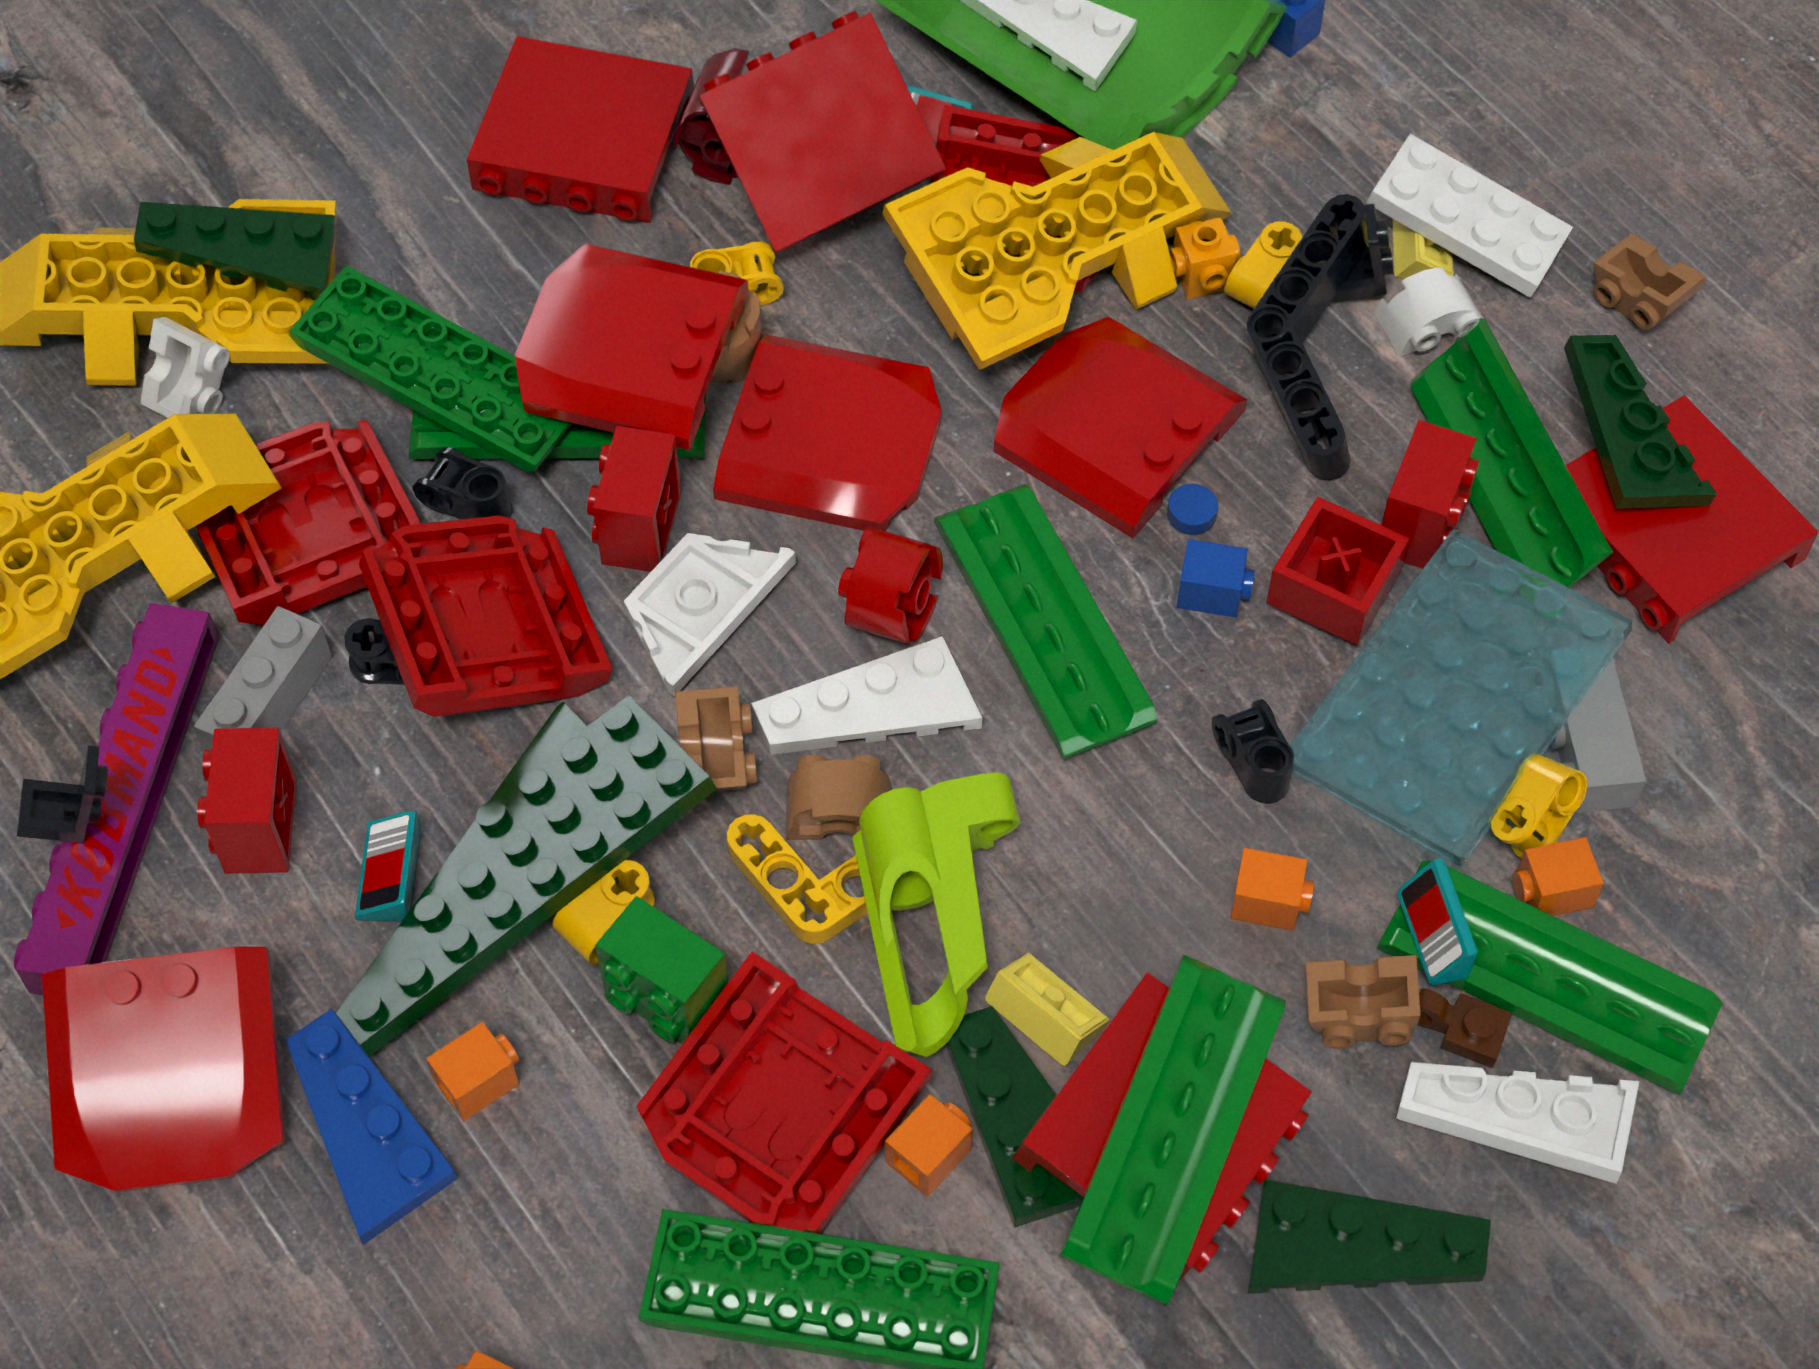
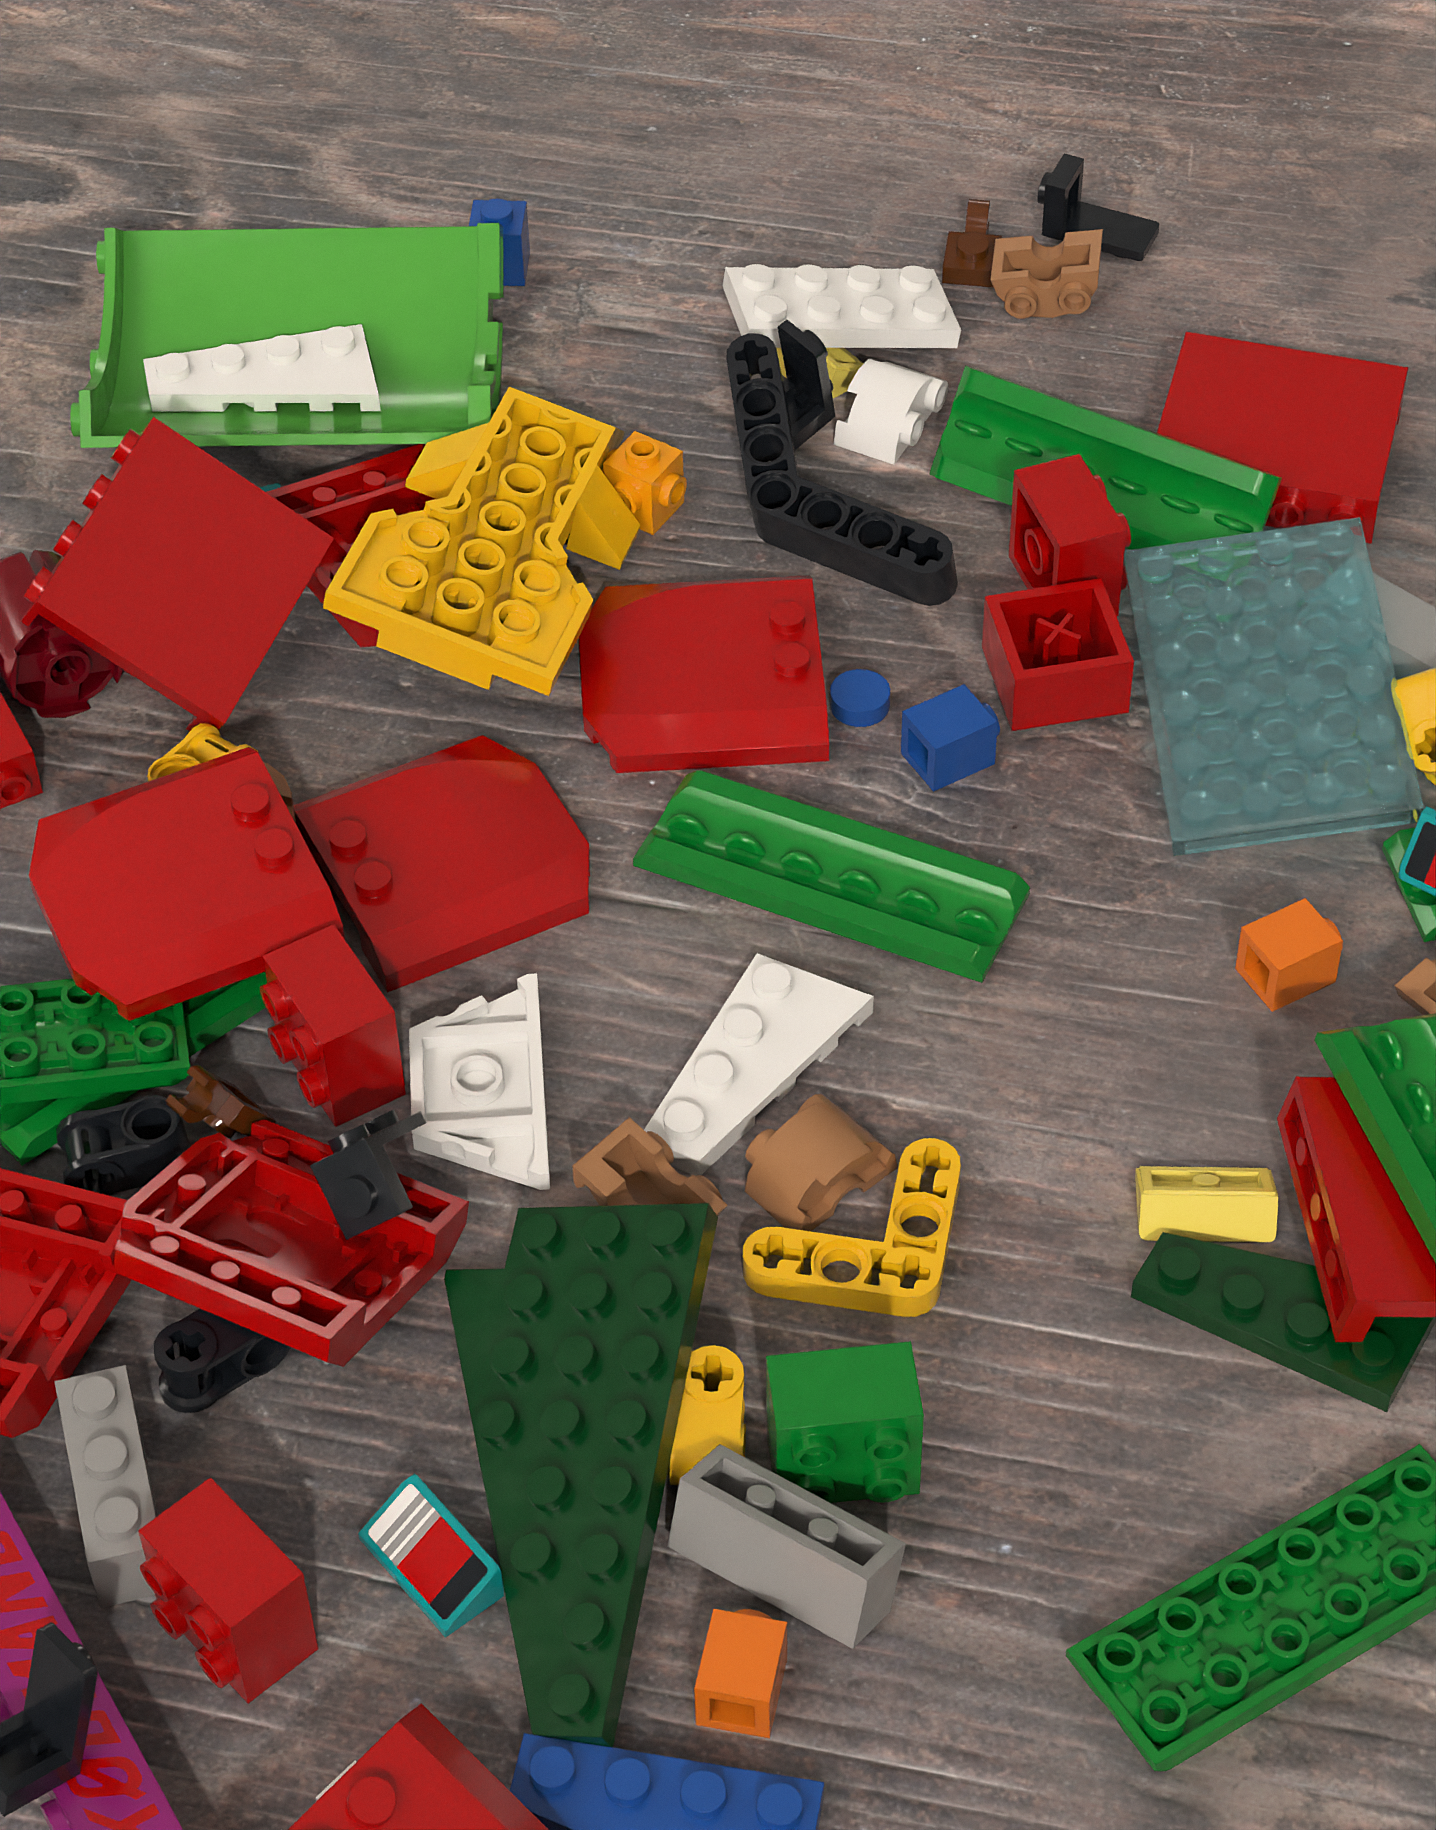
camera: 40 degrees left, 10 degrees down
red wedge [636,951,933,1234] -> none
red brick [838,528,943,644] -> none
lime panel [852,772,1021,1057] -> none
orange brick [885,1094,973,1197] -> none
black piece [1211,699,1294,804] -> none
yellow piece [1224,221,1302,309] -> none
dark green wing [1564,335,1717,509] -> none
none -> reddish brown plate [165,1065,277,1139]
none -> black bracket [310,1109,426,1240]
none -> light grey brick [667,1444,906,1649]
none -> reddish brown plate [942,199,1002,288]
none -> black bracket [1037,153,1159,261]

